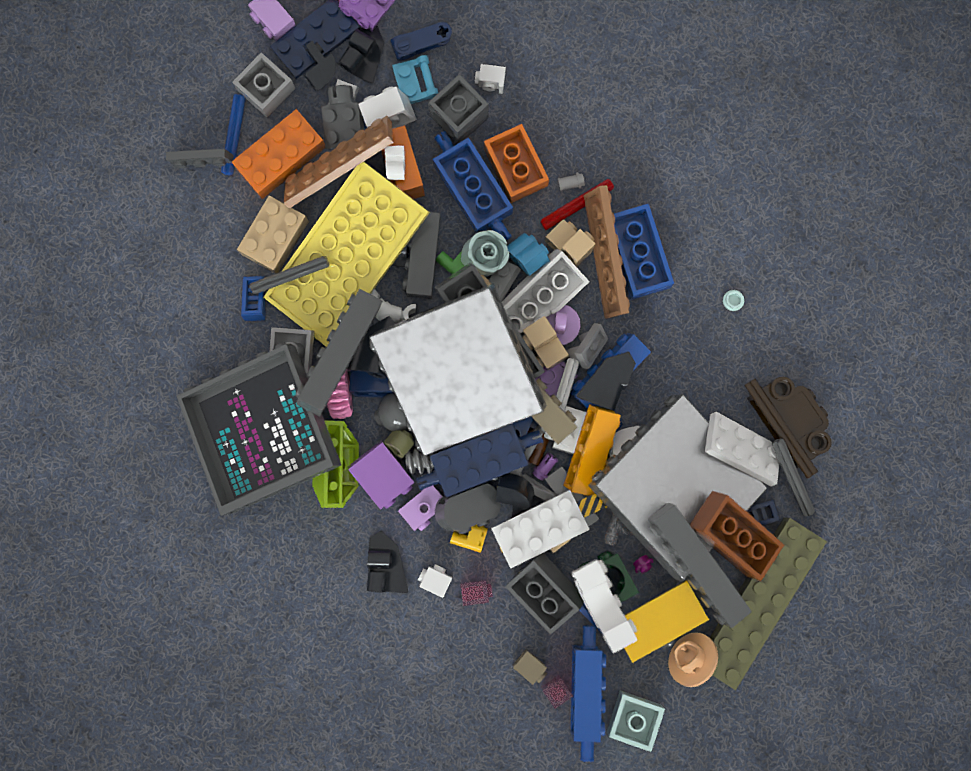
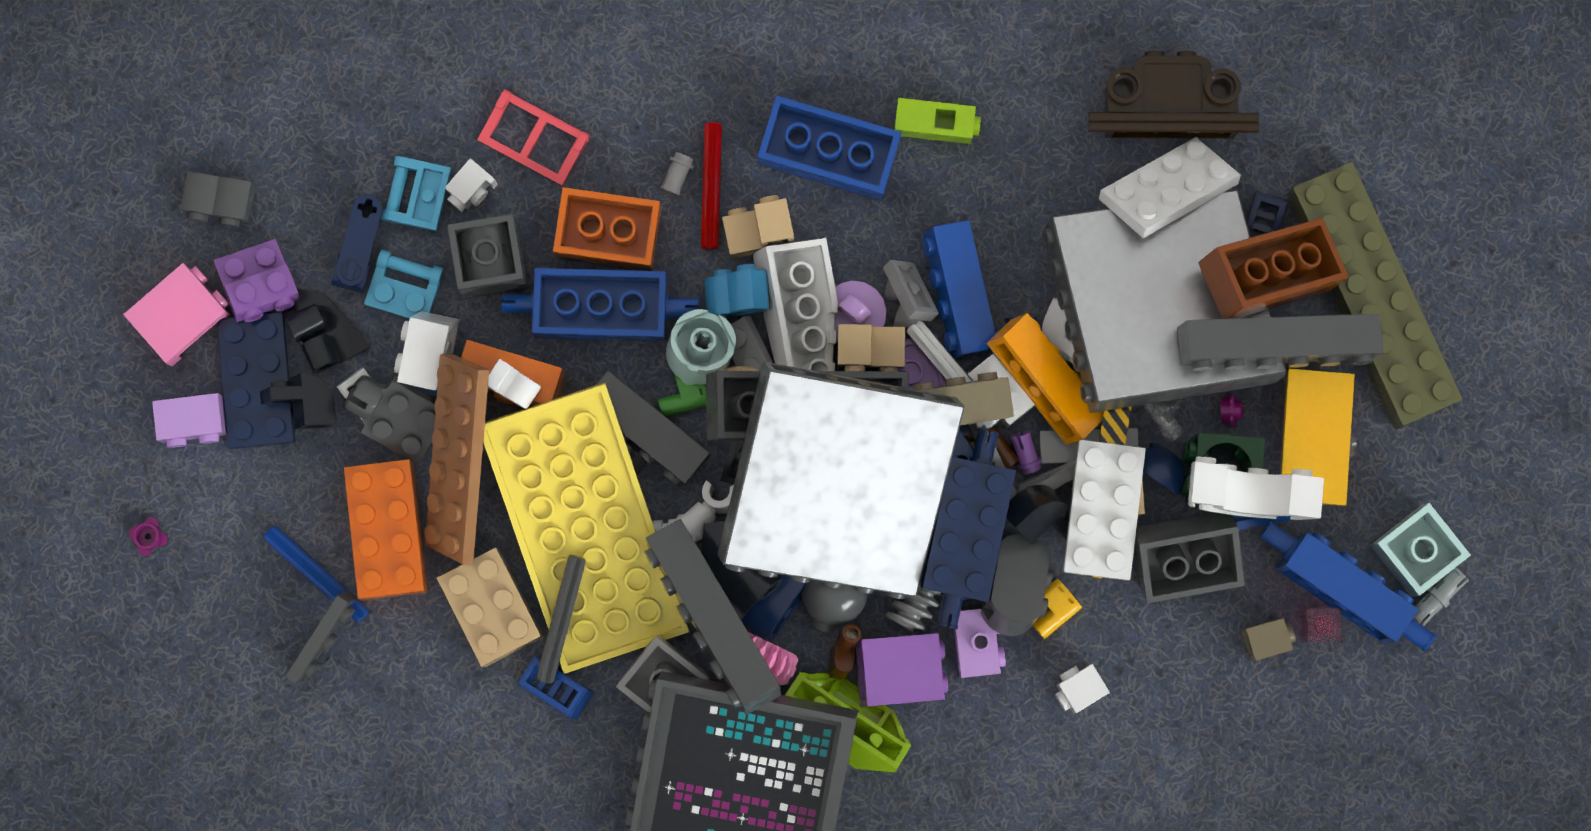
camera: 55 degrees left, 0 degrees up
light grey brick [232,52,296,118] -> none
black panel [366,531,408,593] -> none
olive plate [383,430,414,458] -> none
clear pink brick [460,579,493,606] -> none
black panel [576,351,636,411] -> none
medium nougat plate [584,185,630,319] -> none
light nougat piece [668,633,718,687] -> none
light aqua plate [723,290,744,311] -> none
dark grey axle [772,438,815,517] -> none
none -> magenta plate [129,517,168,556]
none -> medium azure plate [380,156,452,232]
none -> coral window [477,89,590,186]
none -> reddish brown piece [828,624,861,680]
none -> lime brick [894,98,981,144]
none -> dark blue brick [1143,443,1185,495]
none -> light grey pin [1413,567,1469,626]

